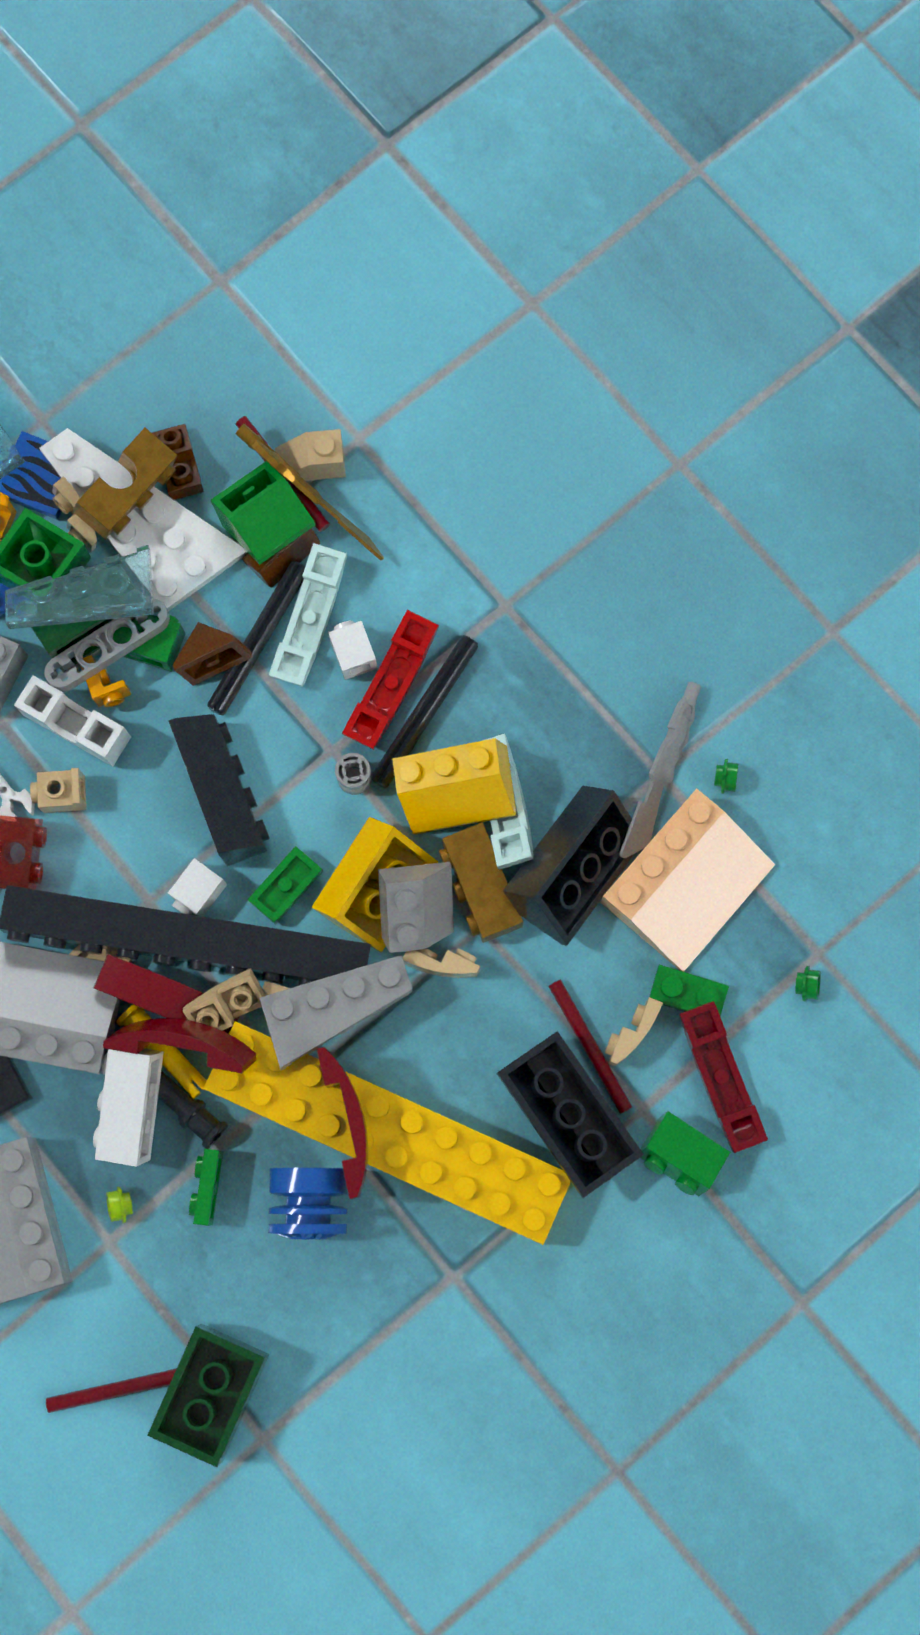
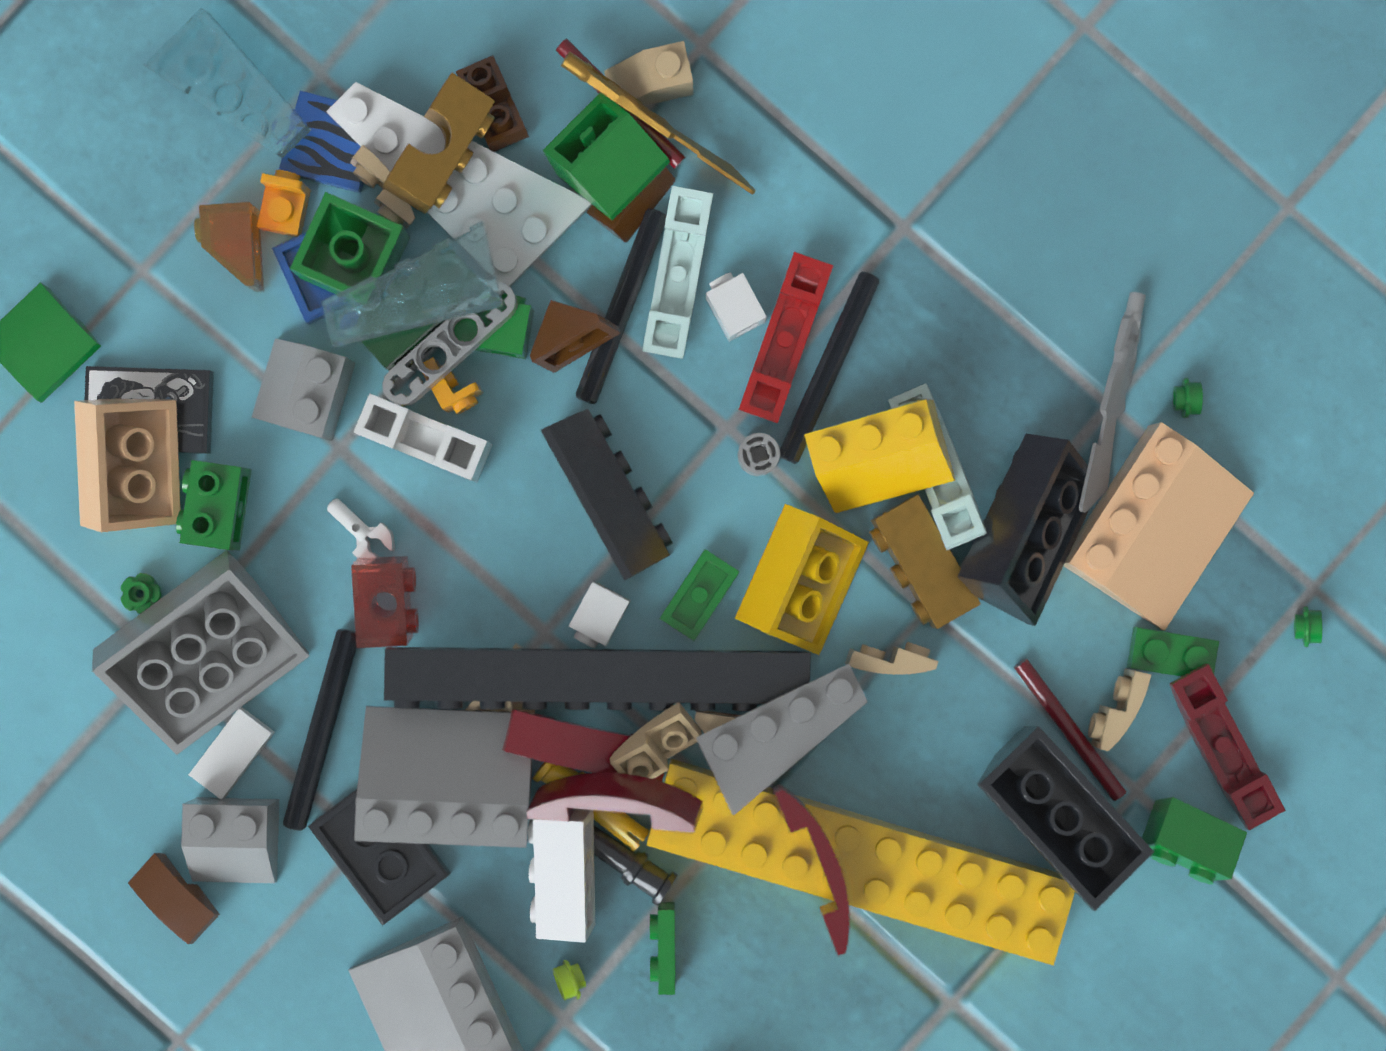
camera: 10 degrees left, 10 degrees up
tan brick [30,768,86,813] -> none
blue wheel [268,1168,348,1239] -> none
light grey slope [378,862,454,953] -> none

